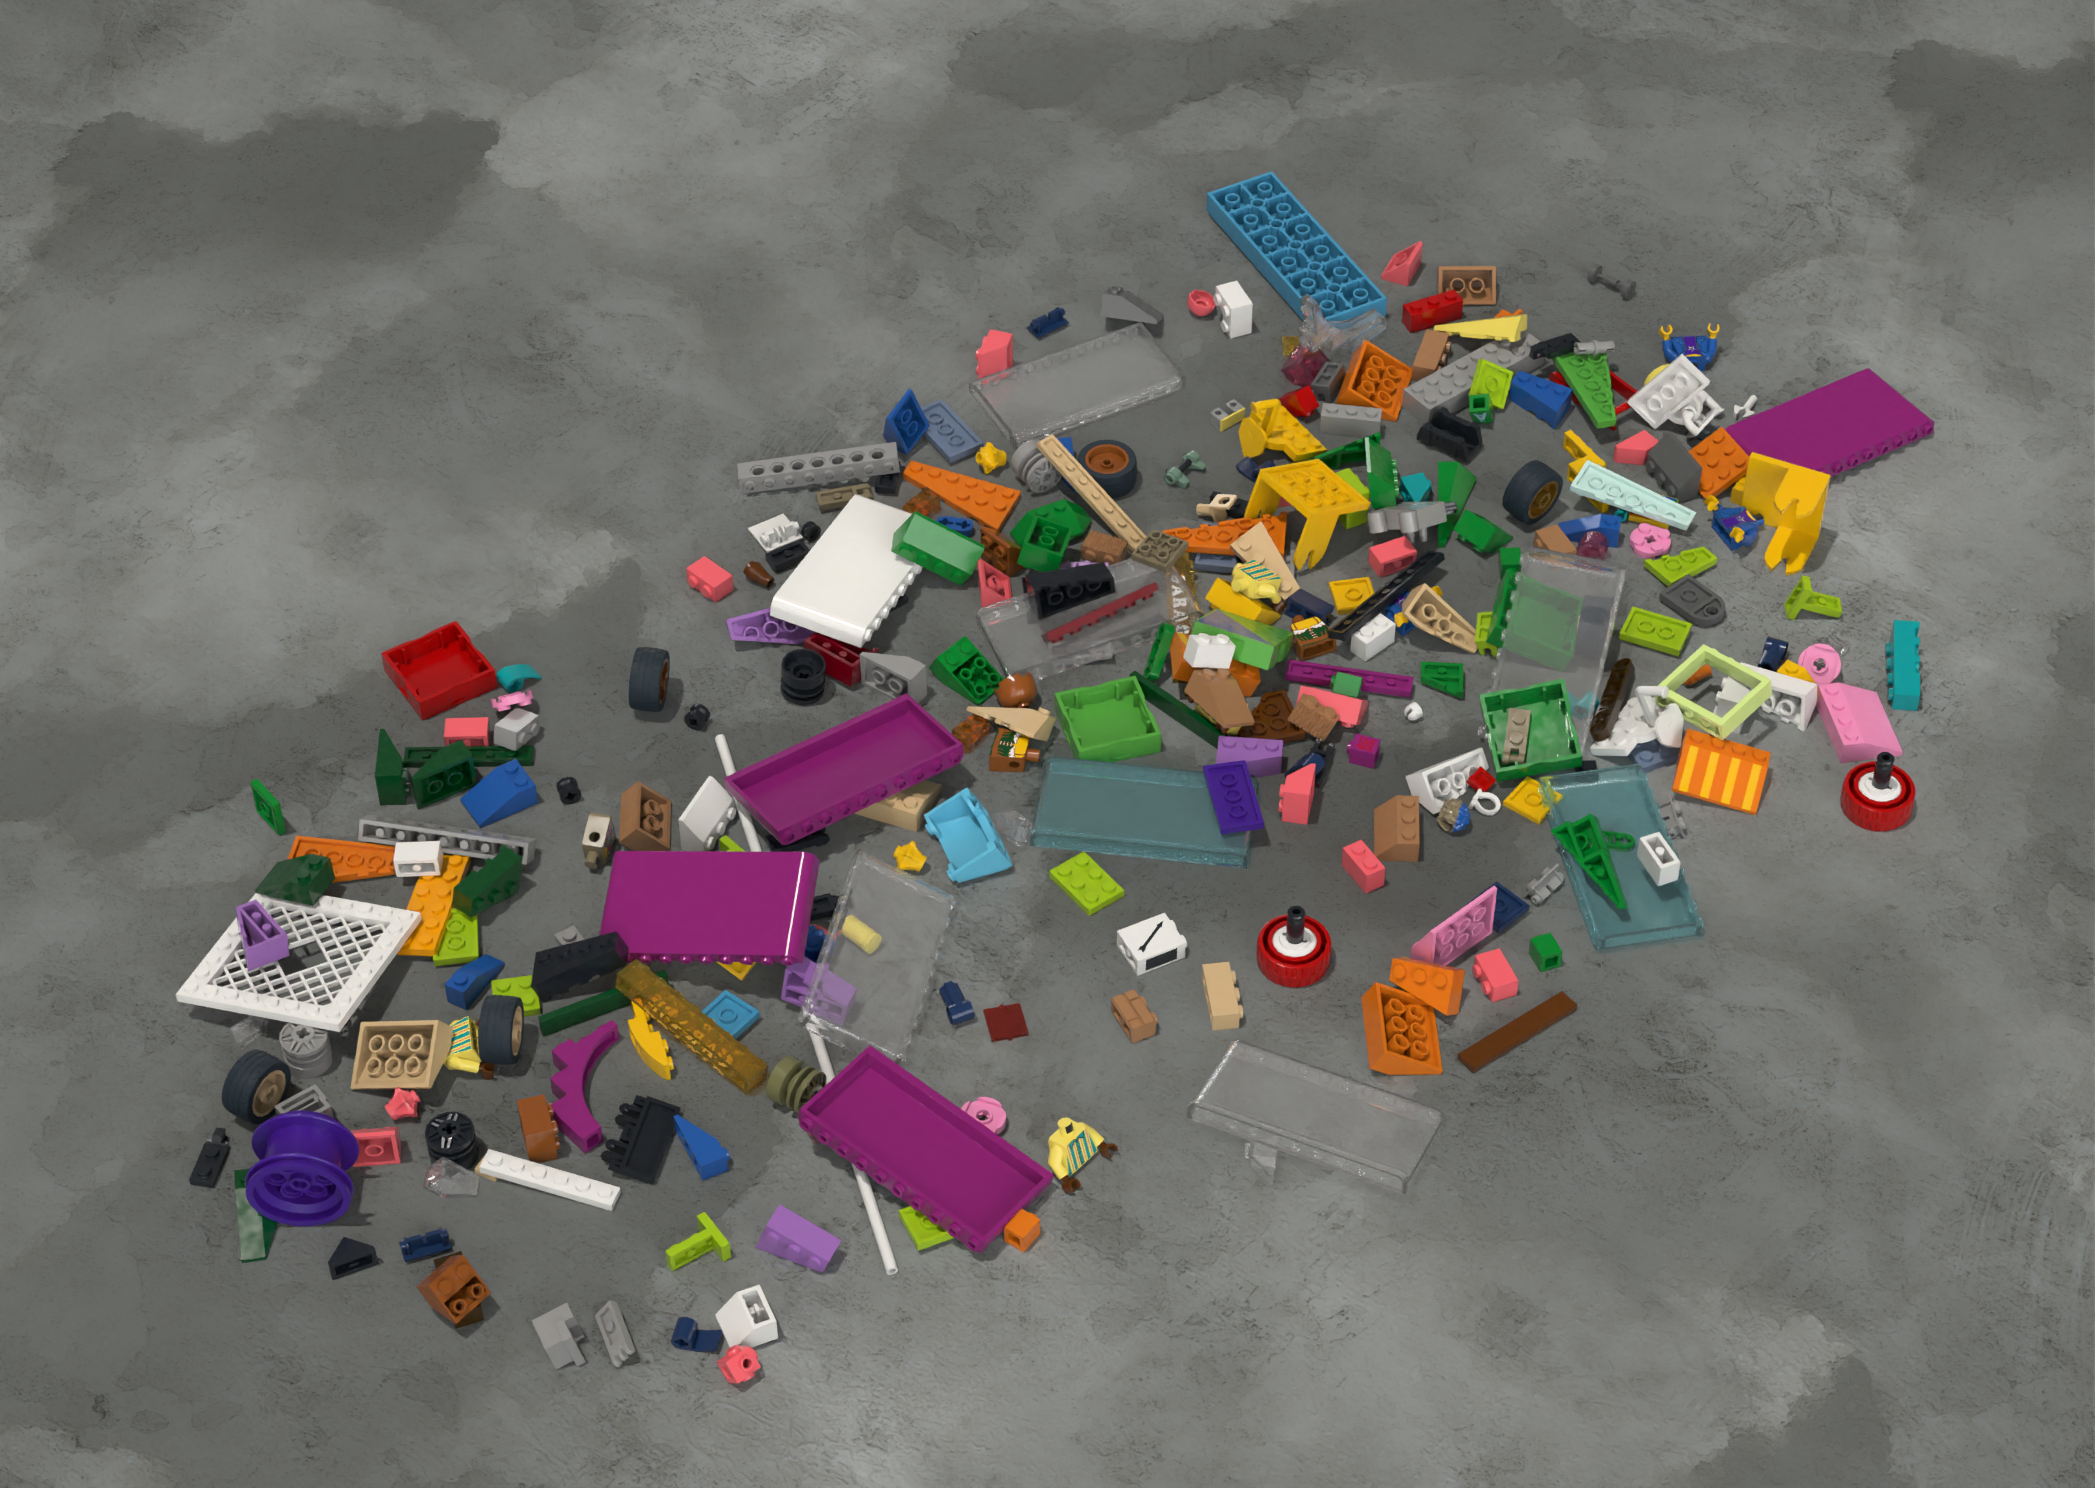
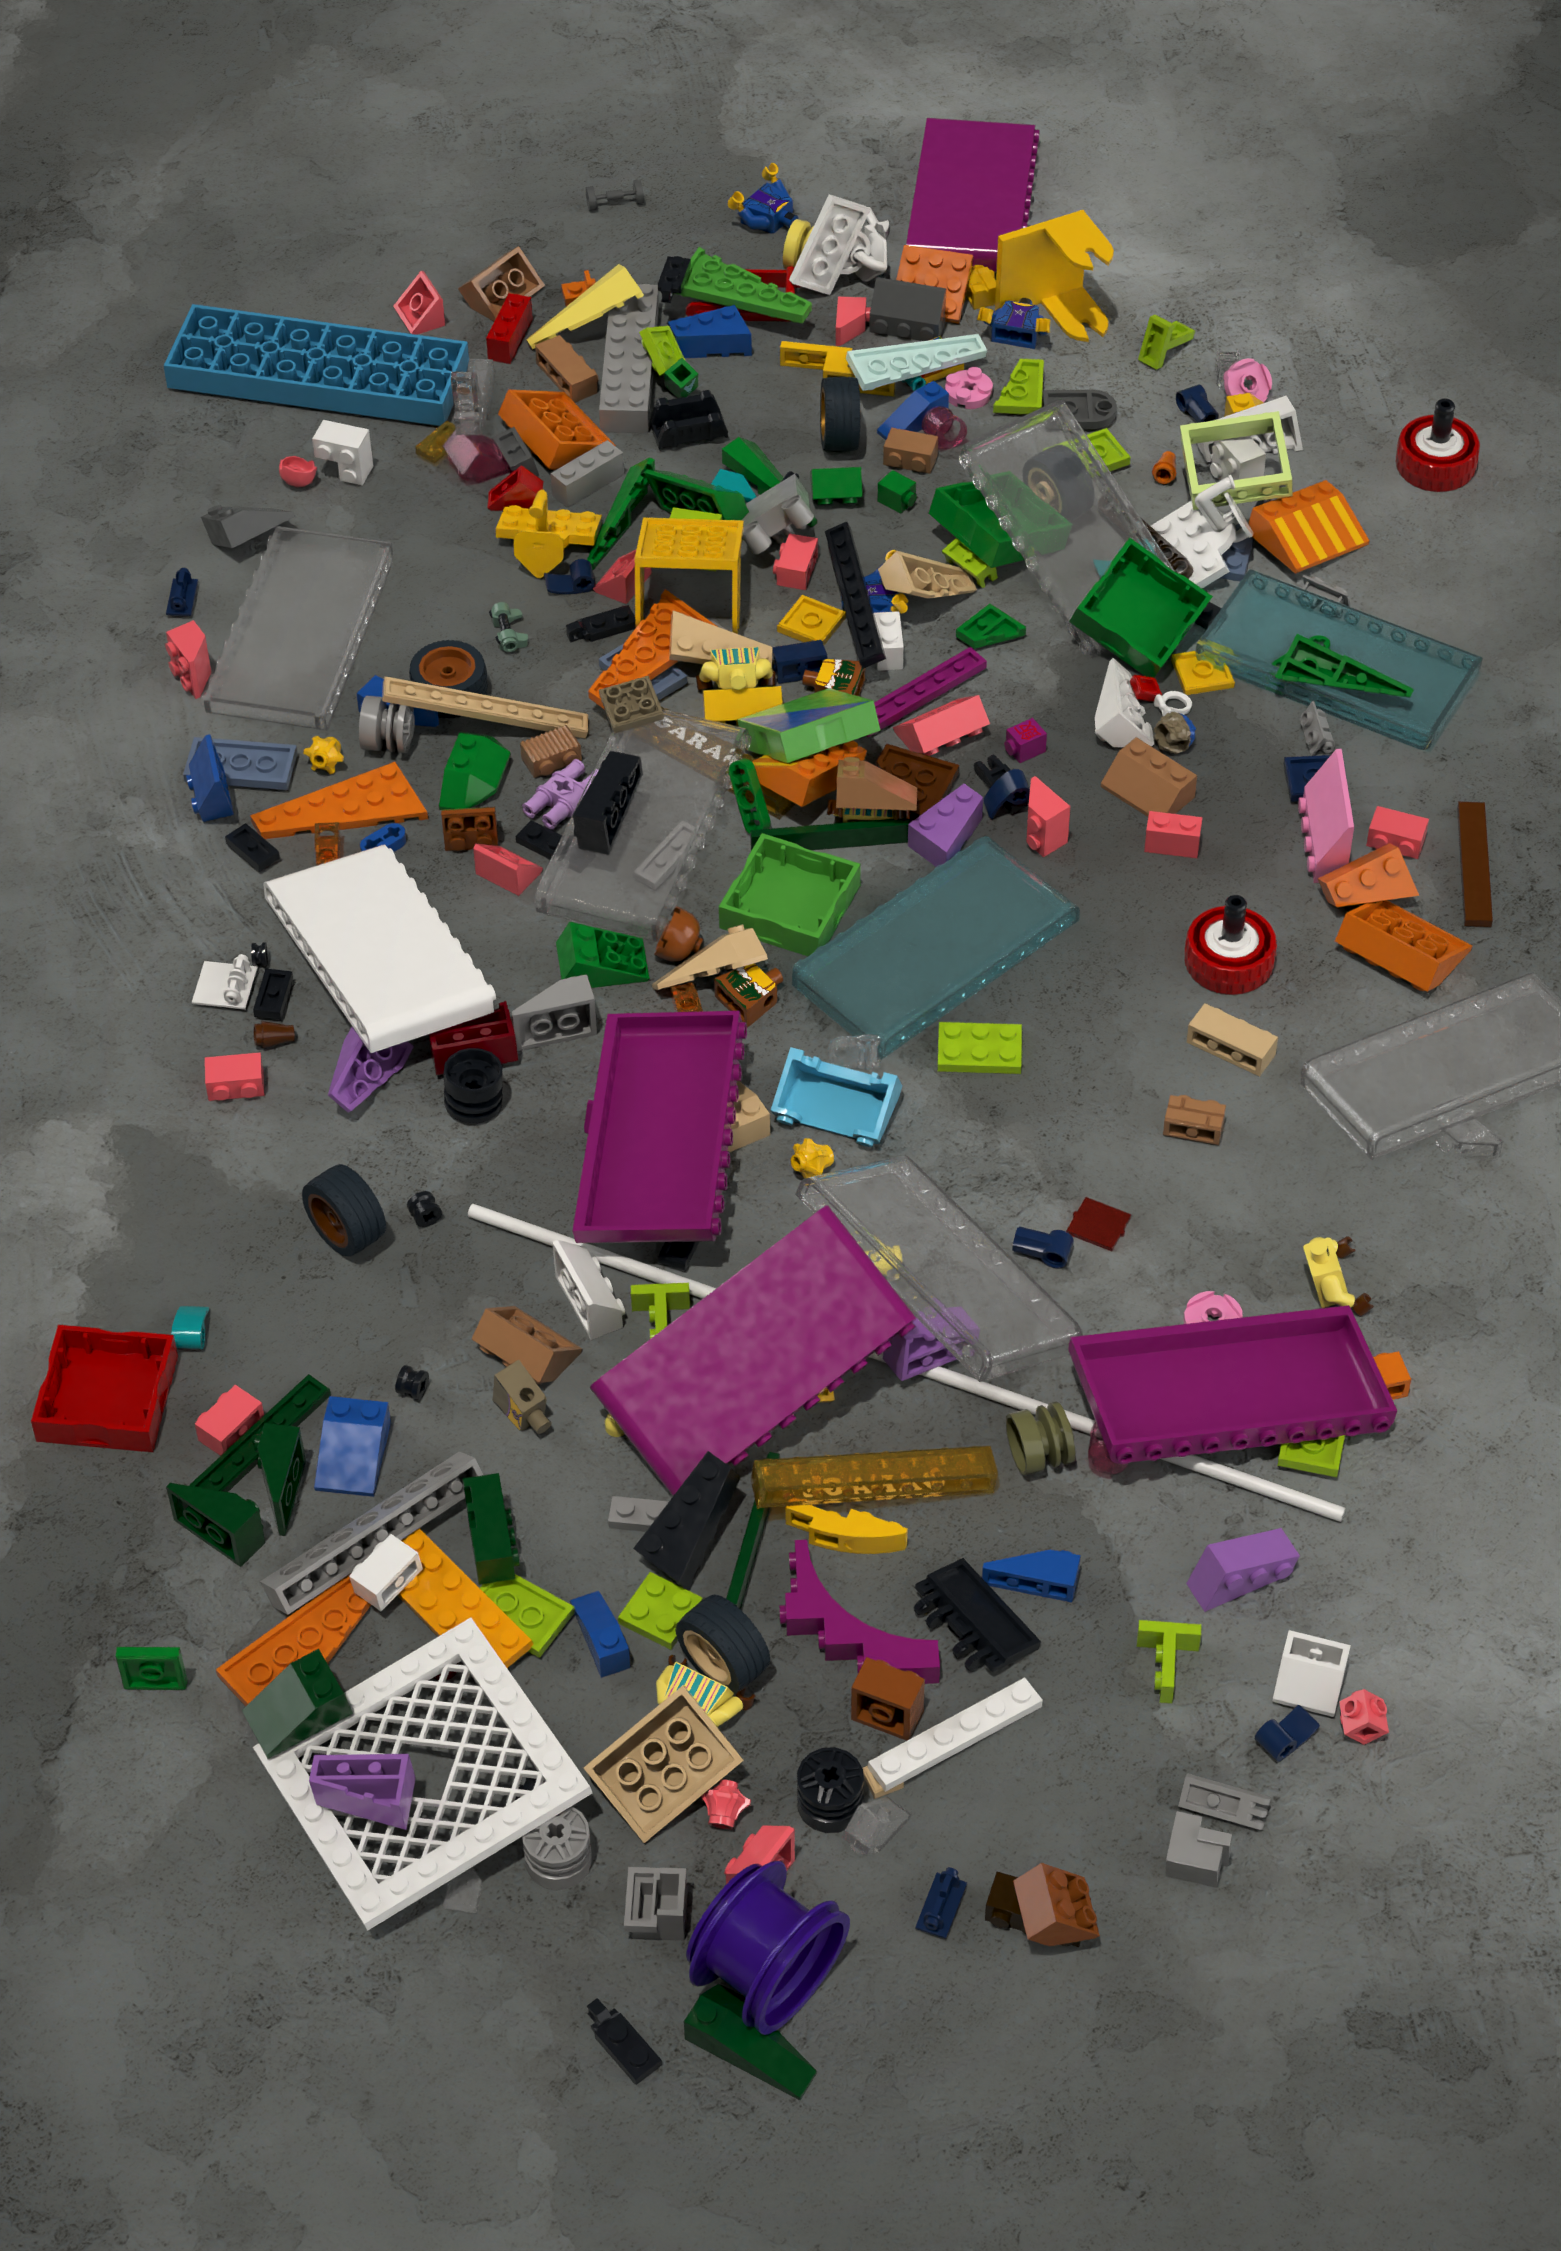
camera: 50 degrees left, 5 degrees up
black wheel [221,1049,291,1124] -> none
black slope [328,1237,378,1280] -> none
bright pink plate [490,690,534,711] -> none
light grey brick [493,707,540,751] -> none
dark azure plate [695,990,760,1045] -> none
light grey brick [737,442,900,494] -> none
dark tan plate [816,484,875,511] -> none
slope [891,511,985,586] -> none
green brick [1017,514,1074,572] -> none
dark red plate [1041,582,1159,644] -> none
white brick [1117,913,1187,976] -> none
white brick [1183,633,1236,669] -> none
tan bracket [1196,494,1237,523] -> none
dark purple plate [1203,760,1264,835] -> none
piece [1210,399,1245,432] -> none
medium nougat brick [1288,693,1340,742] -> none
green brick [1330,672,1363,698] -> none
white hinge [1404,702,1423,721] -> none
dark tan plate [1502,708,1531,765] -> none
green brick [1529,932,1563,972] -> none
light grey pin [1574,340,1615,356] -> none
white brick [1637,832,1681,886] -> none
bright pink slope [1816,682,1903,763] -> none
teal wedge [1885,620,1920,711] -> none

